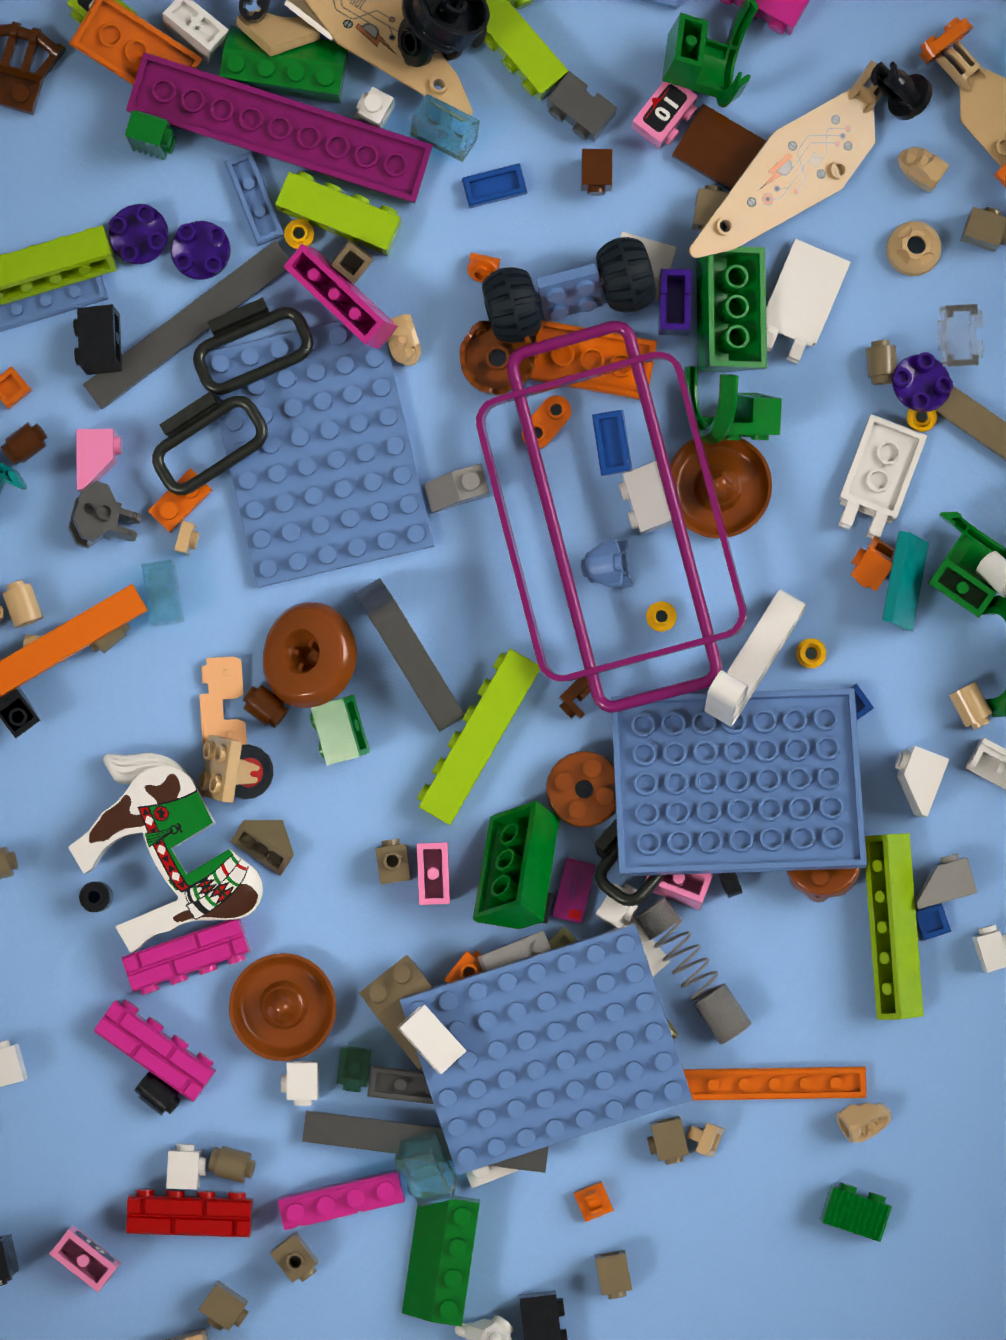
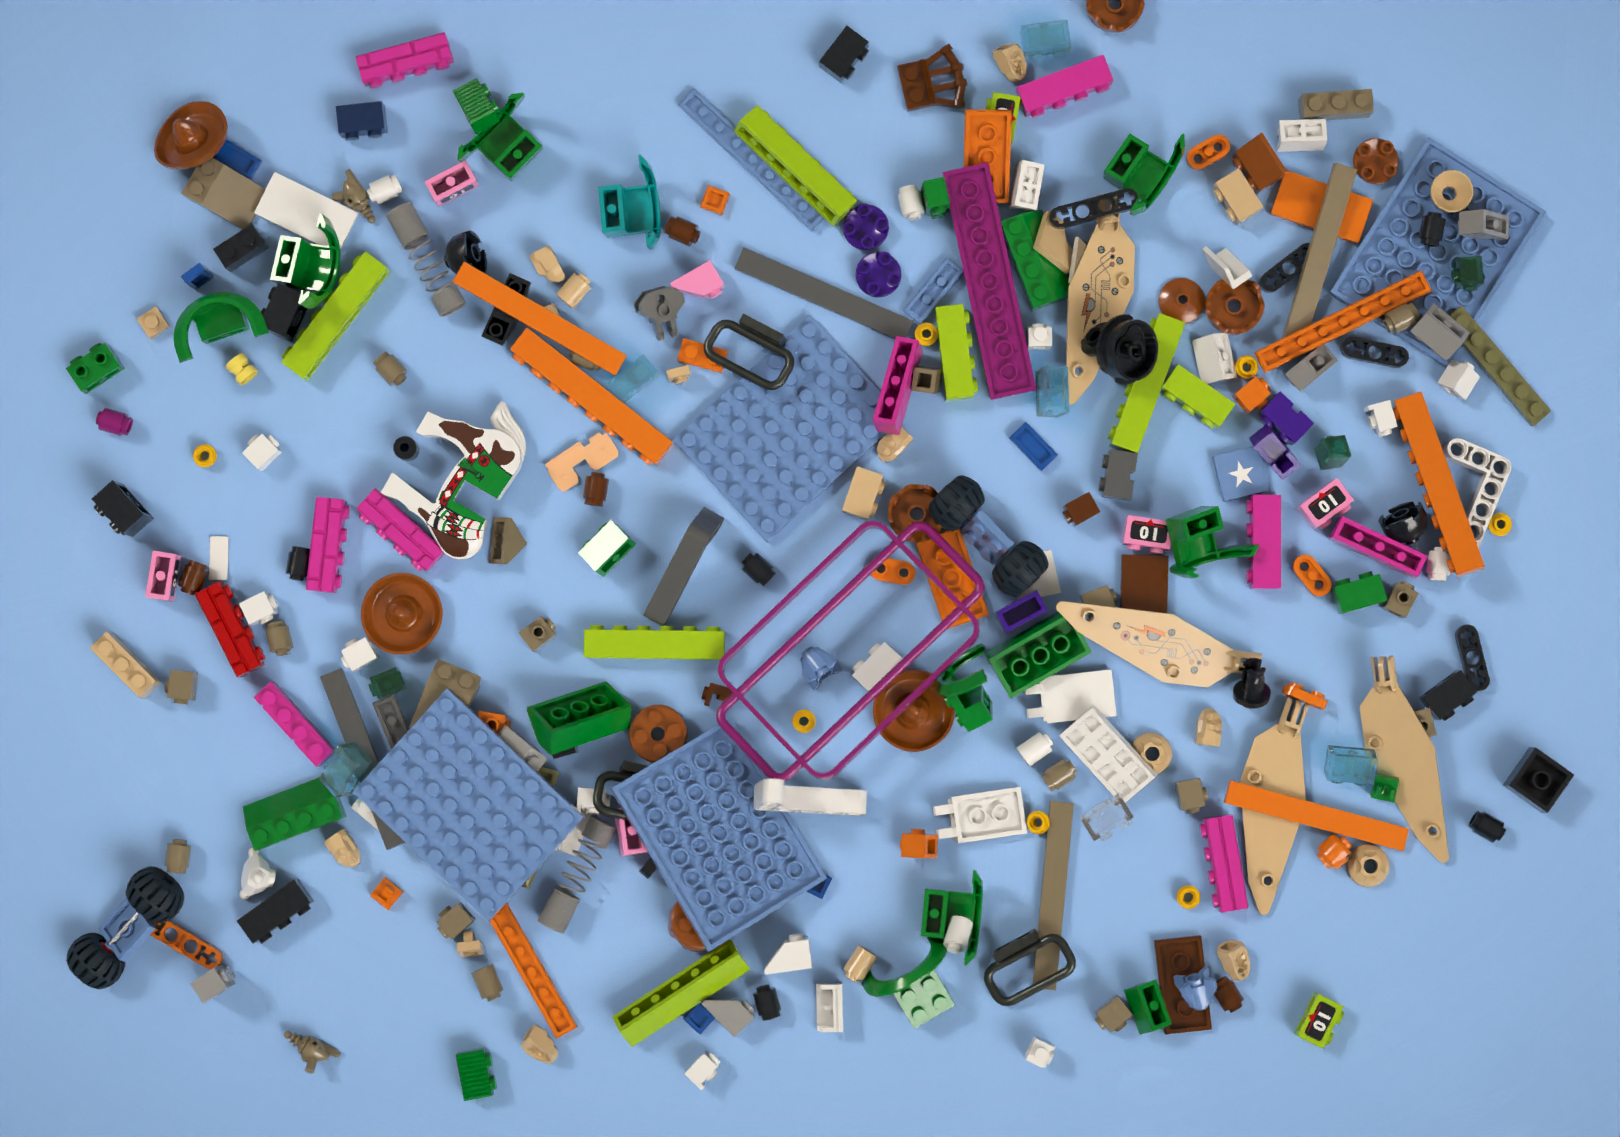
camera: 65 degrees right, 0 degrees up
black brick [73,304,122,375] -> none
pearl dark grey bar [193,297,314,395] -> none
tan plate [198,735,274,803] -> none
dark orange hat [262,602,357,708] -> none
dark tan brick [270,1231,319,1283] -> none
white hinge [397,1004,466,1074] -> none
bright pink brick [417,842,450,905] -> none
light grey slope [423,463,490,513] -> none
orange plate [467,252,500,283] -> none
magenta tile [552,857,596,924] -> none
blue tile [592,410,633,476] -> none
dark tan brick [594,1250,632,1299] -> none
yellow plate [796,638,826,669] -> none
teal tile [882,531,929,631] -> none
dark purple dish [892,352,953,412] -> none
none -> reddish brown brick [178,559,207,596]
none -> white sticker [208,536,229,580]
none -> tan rock [324,829,360,867]
none -> dark tan brick [471,964,503,1002]
none -> orange brick [510,328,674,466]
none -> black brick [741,553,776,587]
none -> black brick [753,984,781,1021]
none -> tan brick [842,466,886,521]
none -> white brick [898,185,925,221]
none -> white brick [1016,732,1054,767]
none -> white plate [1059,705,1157,805]

